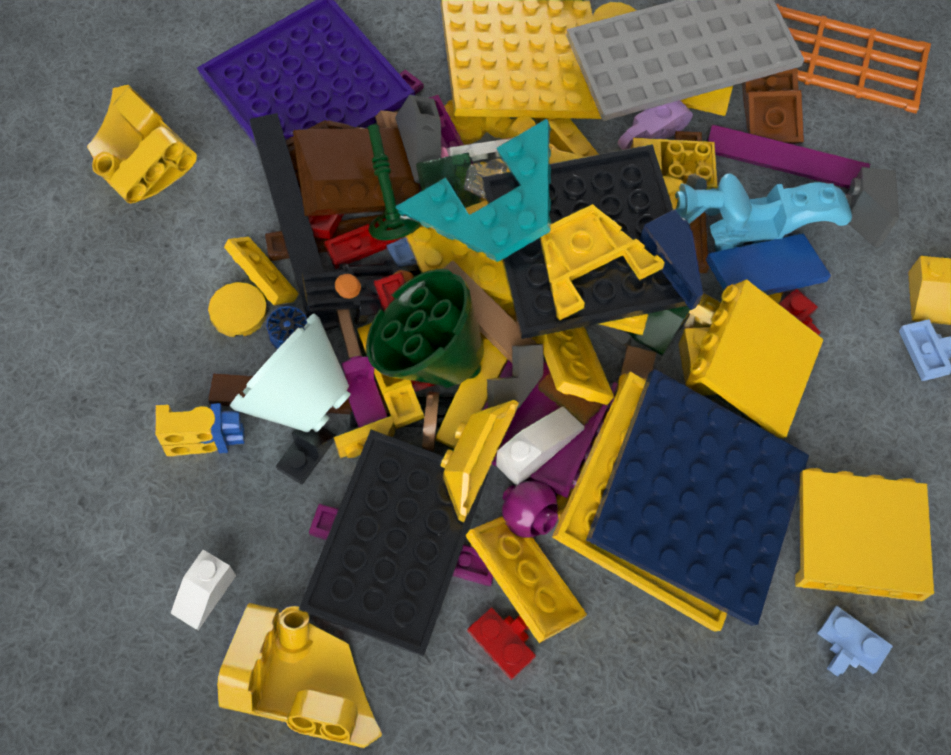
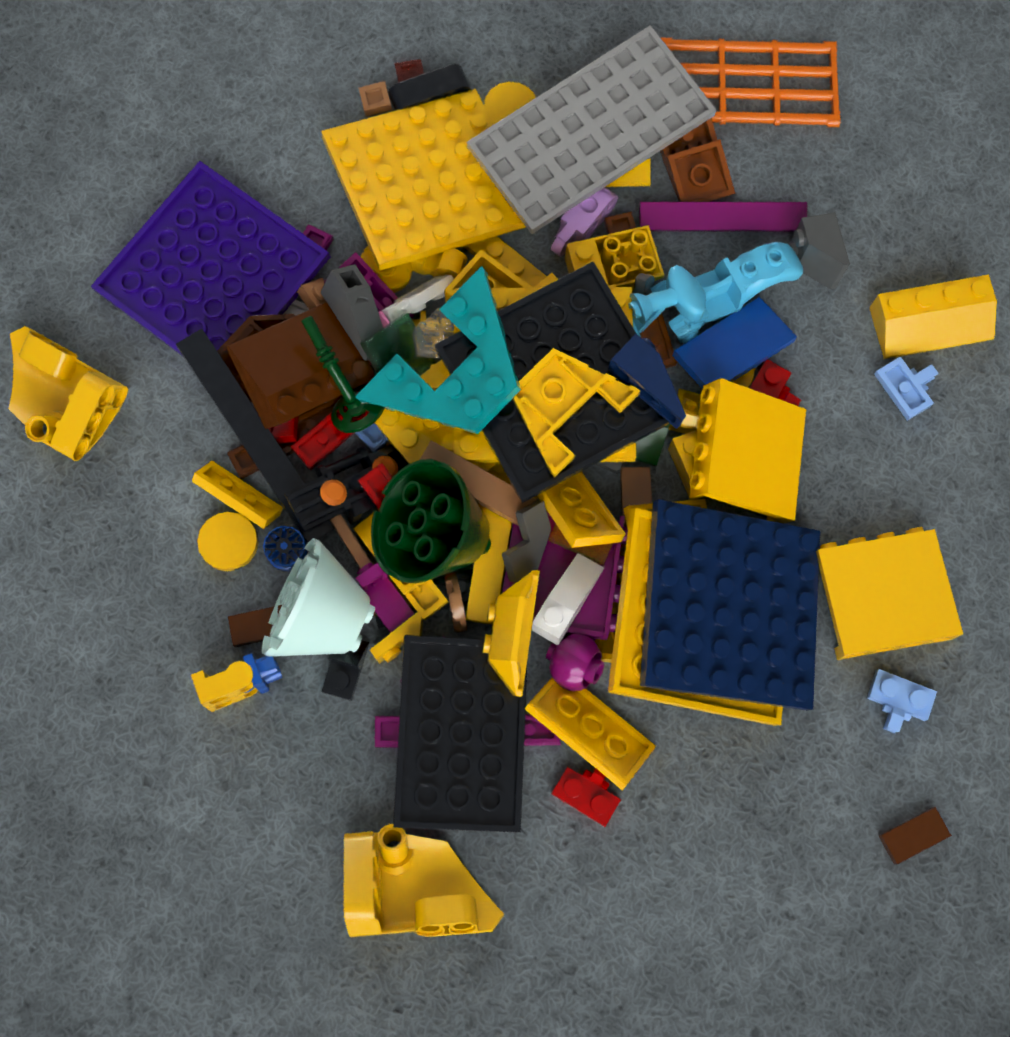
camera: 15 degrees left, 10 degrees up
white slope [171,550,236,630] -> none

